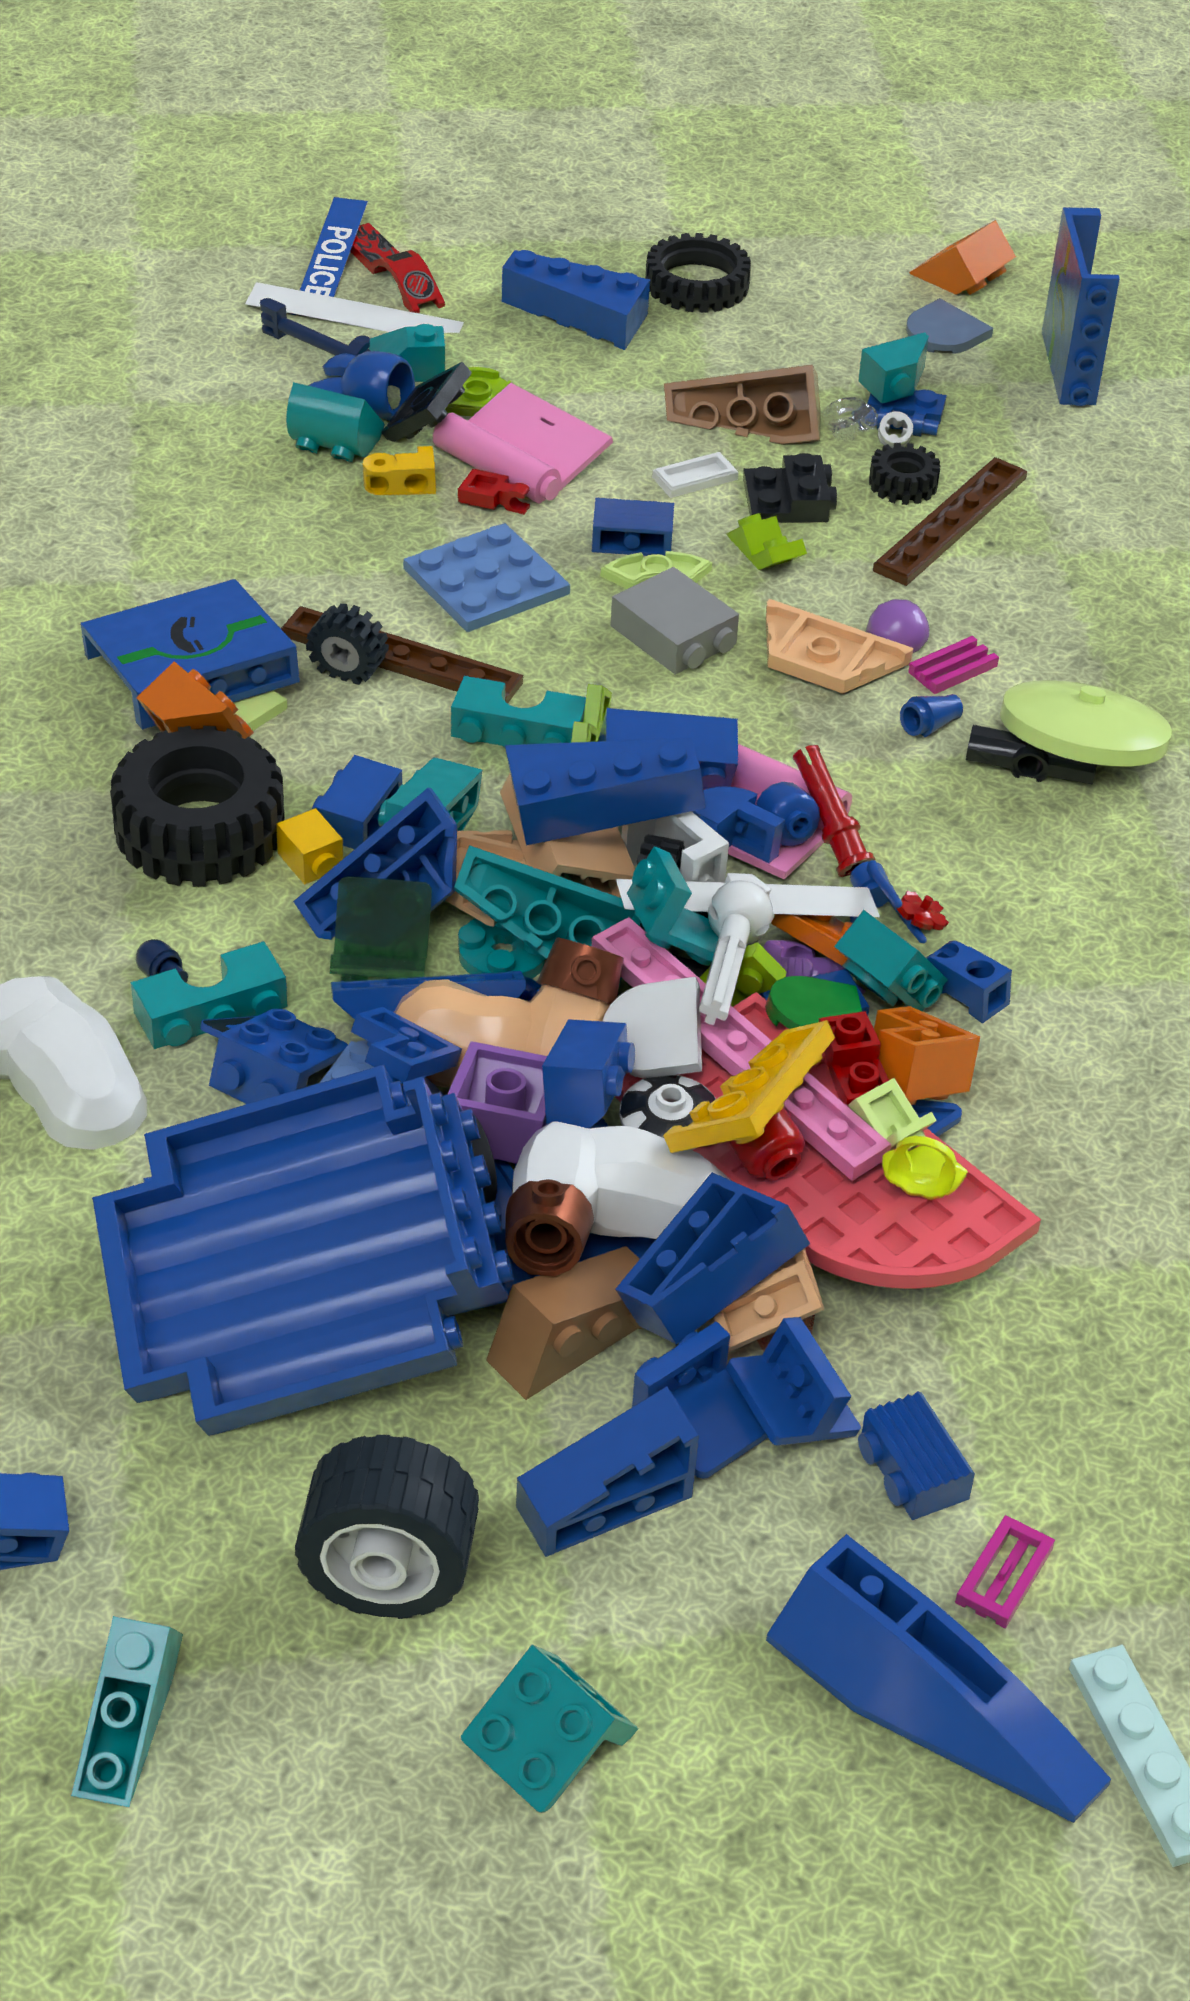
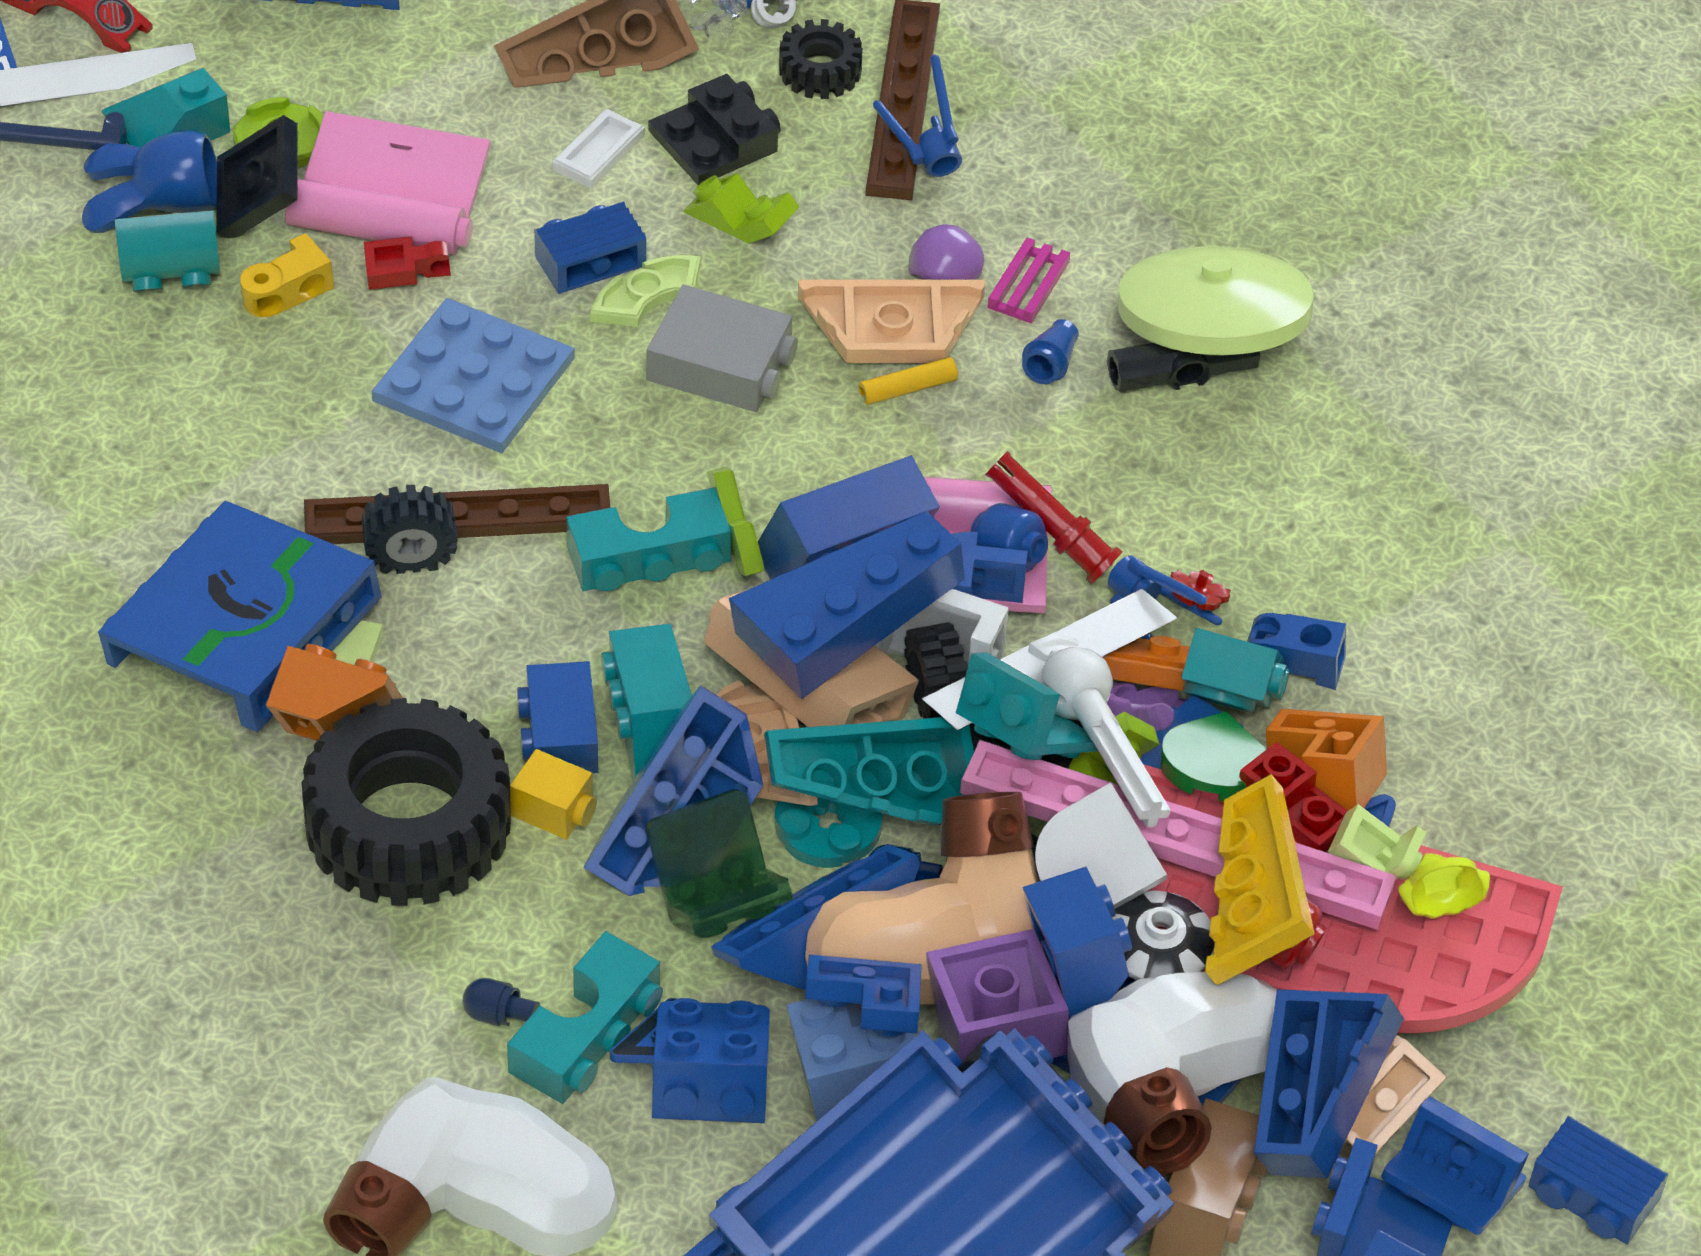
camera: 30 degrees left, 5 degrees up
none -> yellow piece [858,357,958,405]
none -> blue plant [873,54,962,177]

